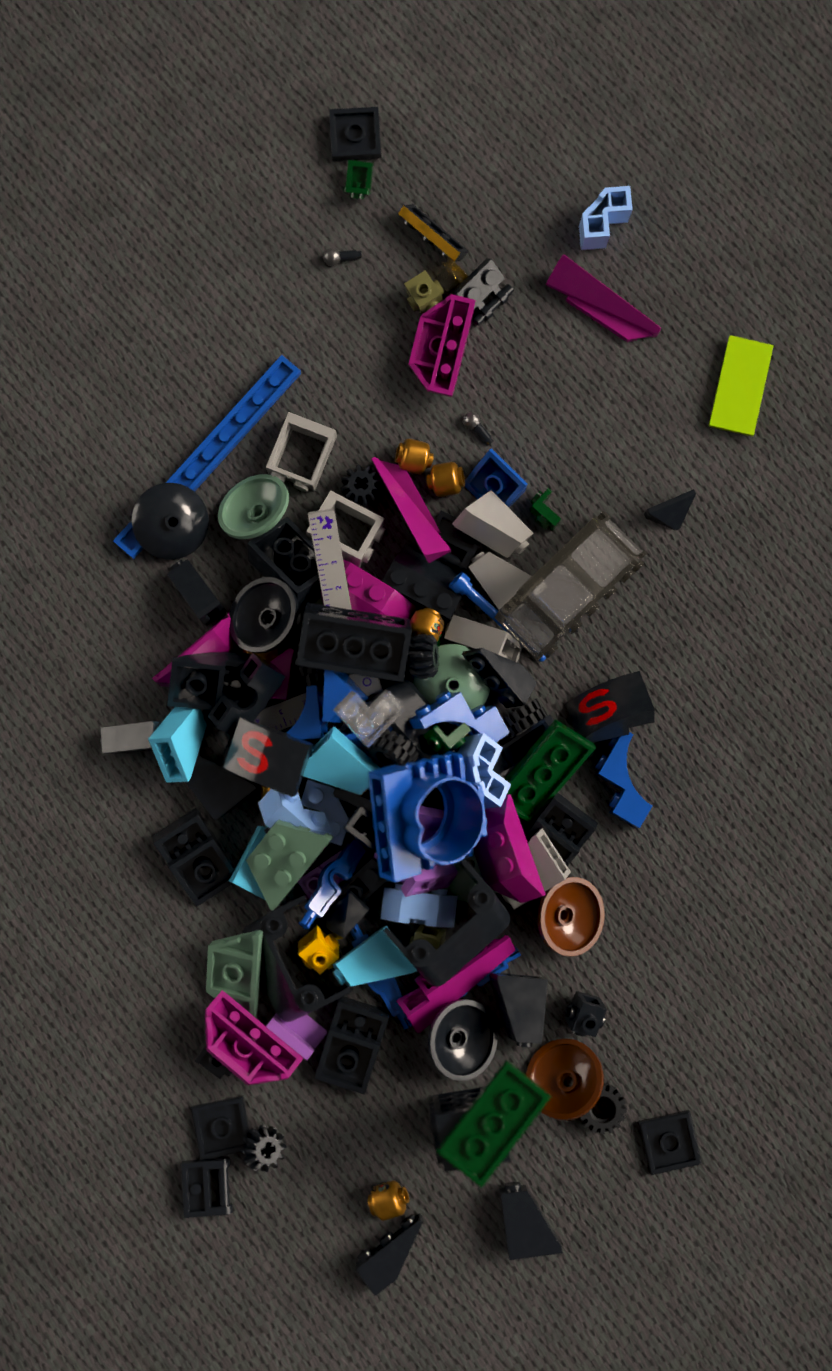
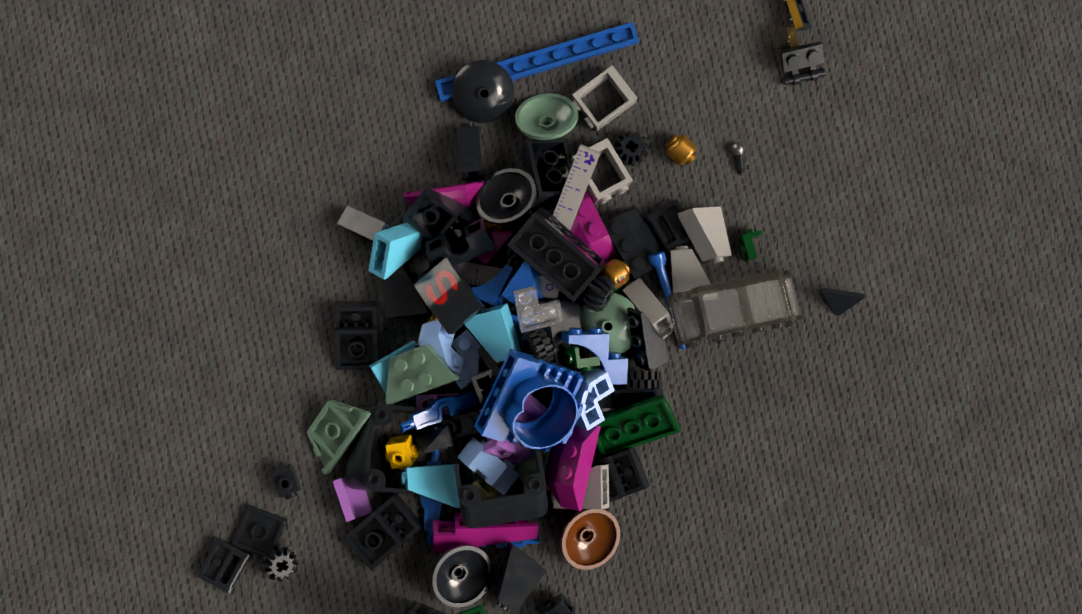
camera: 35 degrees right, 0 degrees up
magenta wedge [205,990,303,1085] -> none
magenta wedge [371,457,451,563] -> none
olive brick [404,270,444,315] -> none
magenta wedge [409,294,476,397] -> none
pearl gold head [427,462,465,497] -> none
blue slope [465,449,528,507] -> none
magenta wedge [546,254,661,342] -> none
black slope [565,671,655,743] -> none
light blue brick [579,186,632,250] -> none
blue arch [595,732,652,828] -> none
lime piece [709,335,774,437] -> none

